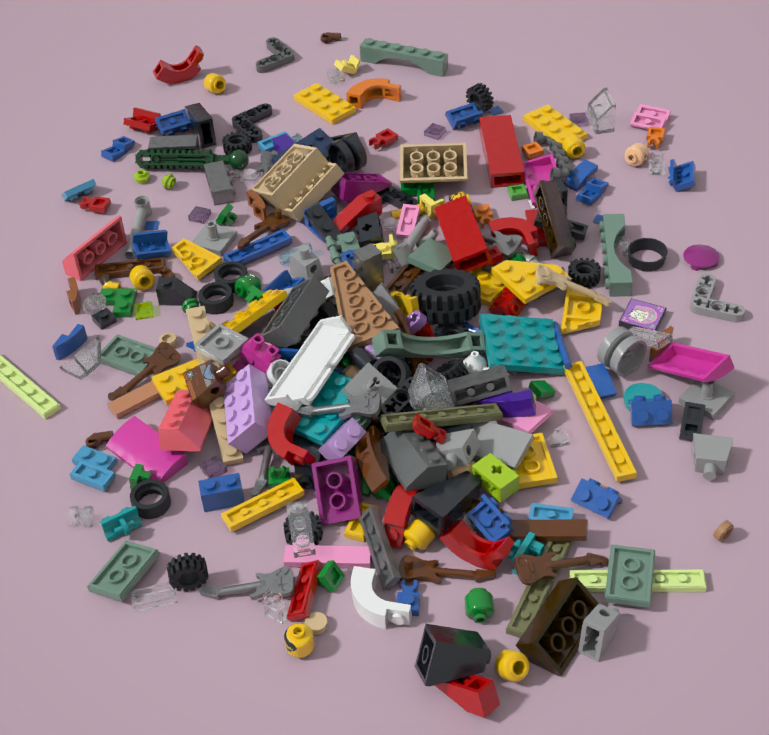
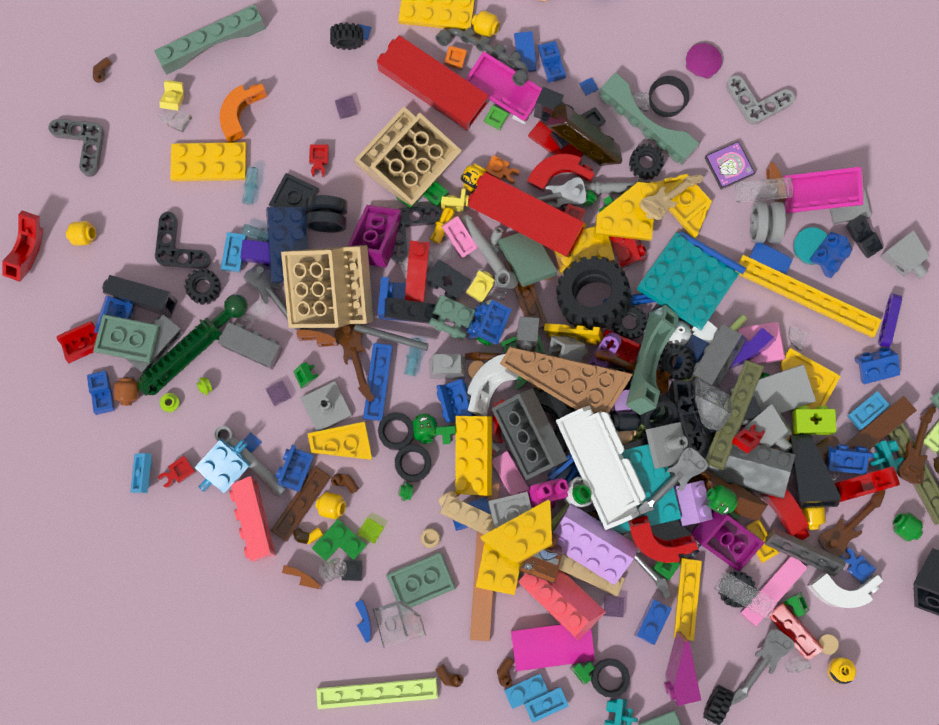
camera: 55 degrees left, 35 degrees up
reddish brown piece [108,342,181,401] -> none
black slope [156,277,197,306] -> none
blue bracket [445,102,484,130] -> none
green tile [528,380,556,398] -> none
none -> sand green tile [93,314,160,363]
none -> dark orange head [113,377,139,406]
none -> plate [195,438,251,493]
none -> clear light blue axle [241,167,259,205]
none -> dark grey bar [354,324,429,351]
none -> reddish brown arm [435,664,464,687]
none -> yellow wing [480,500,552,565]
none -> green plate [572,485,592,505]
none -> magenta slope [664,631,702,706]
none -> green head [706,485,738,515]
none -> dark purple beam [878,293,902,348]

